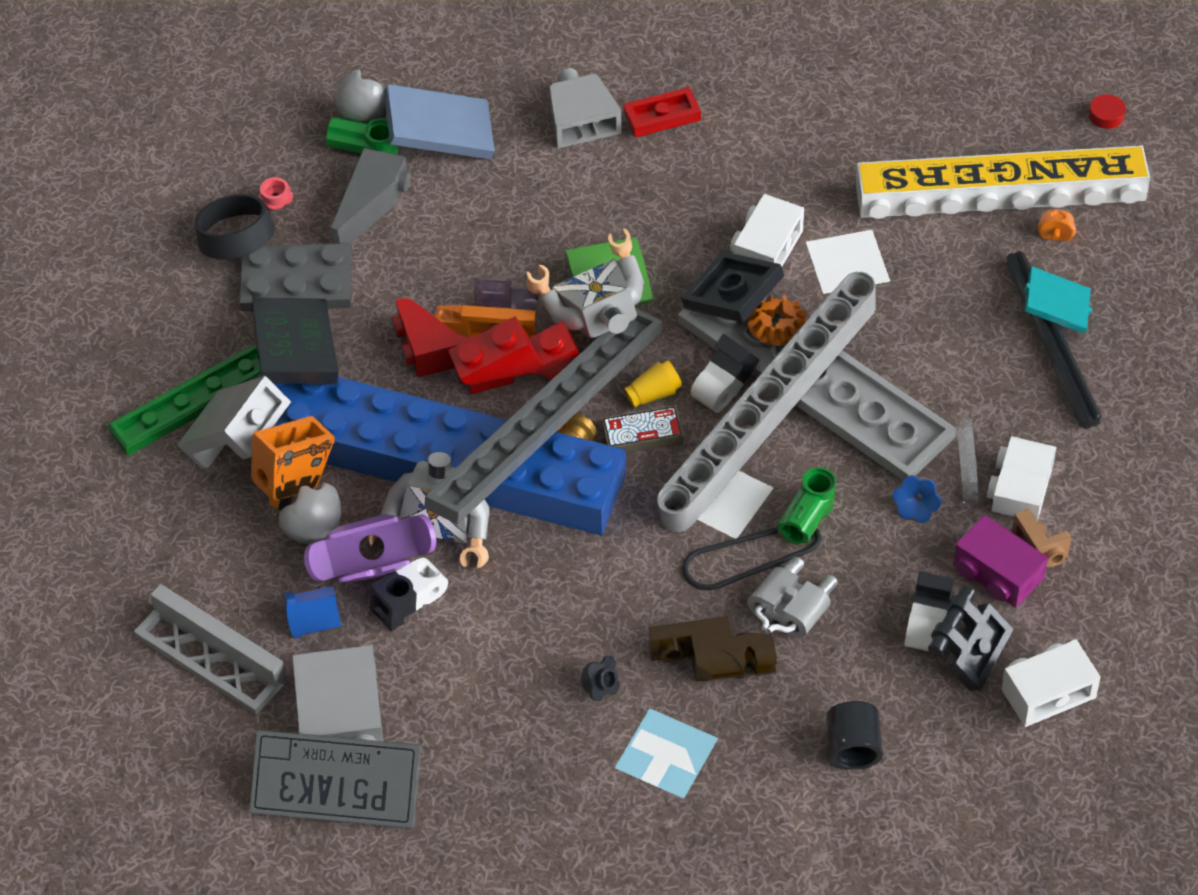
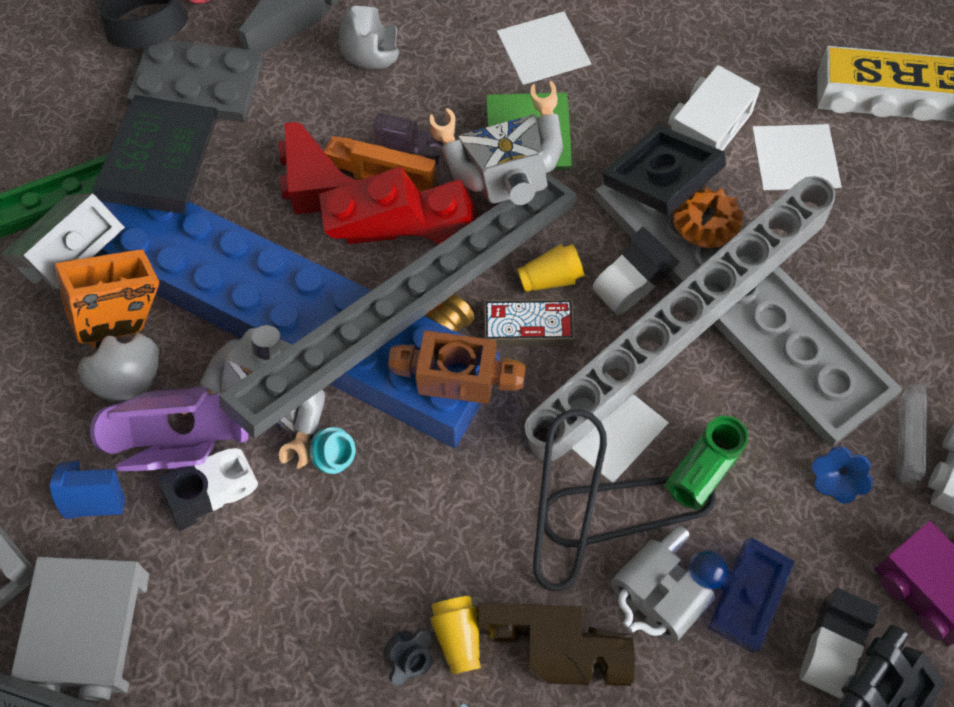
camera: 10 degrees right, 10 degrees up
none -> teal plate [310,427,356,474]
none -> light grey hair [338,5,400,69]
none -> dark orange piece [388,330,526,404]
none -> yellow cone [429,596,481,675]
none -> white sticker [497,11,591,85]
none -> black piece [533,409,607,591]
none -> clear blue plate [687,537,795,653]

